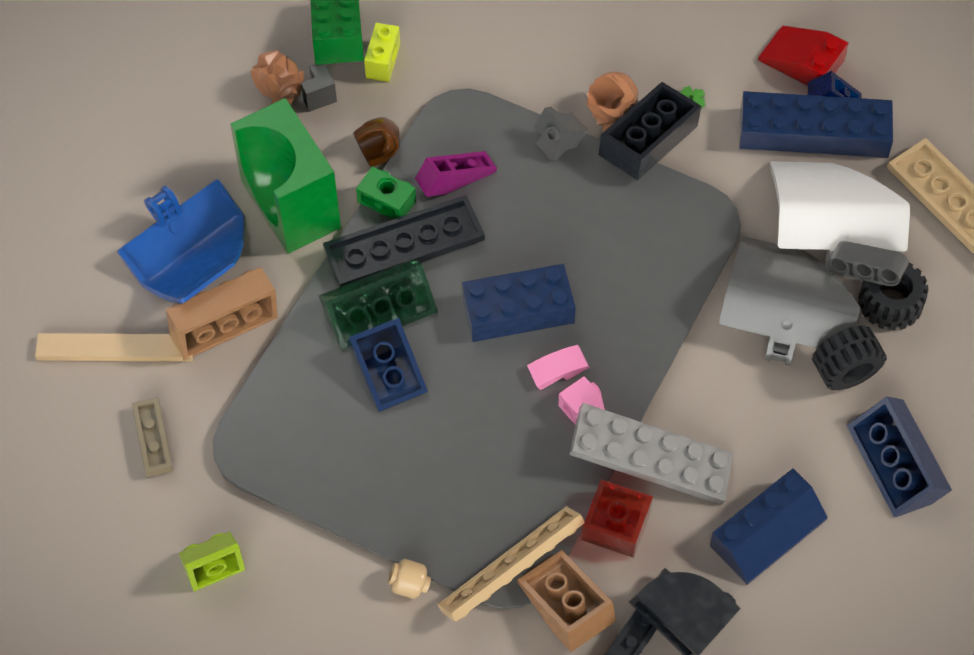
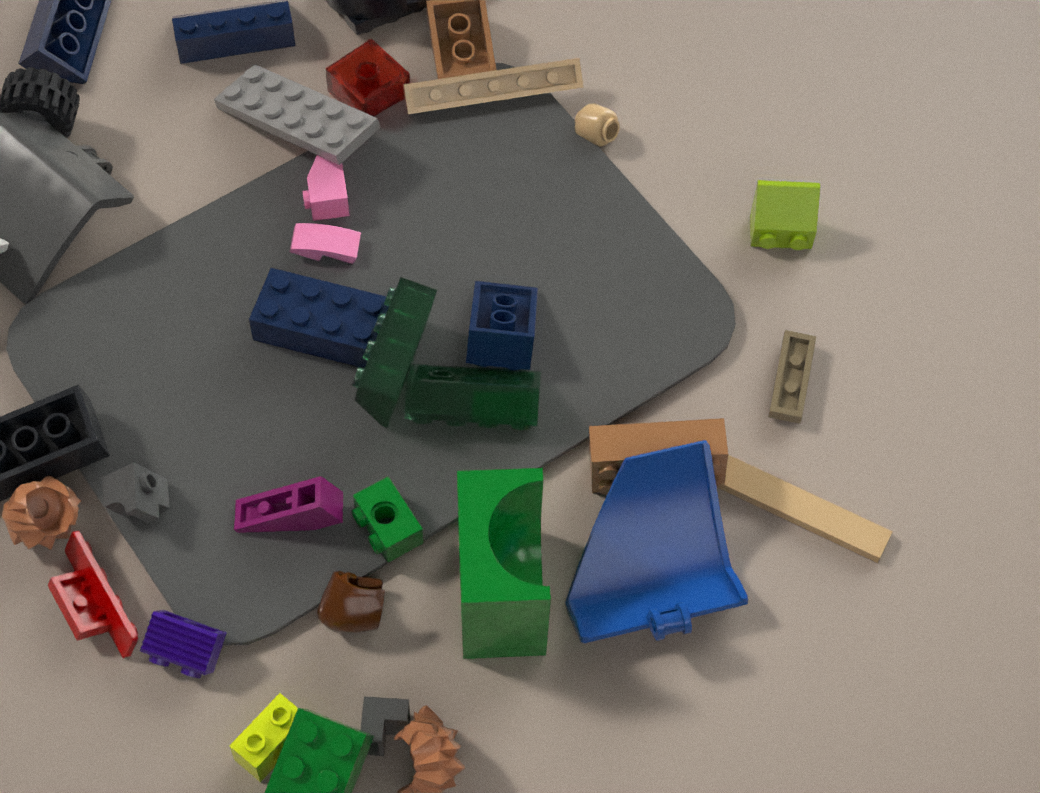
camera: 155 degrees left, 0 degrees up
black plate [323,195,485,289] -> none
none -> red bracket [47,530,138,658]
none -> dark purple brick [140,610,227,679]
none -> clear green slope [352,277,438,428]

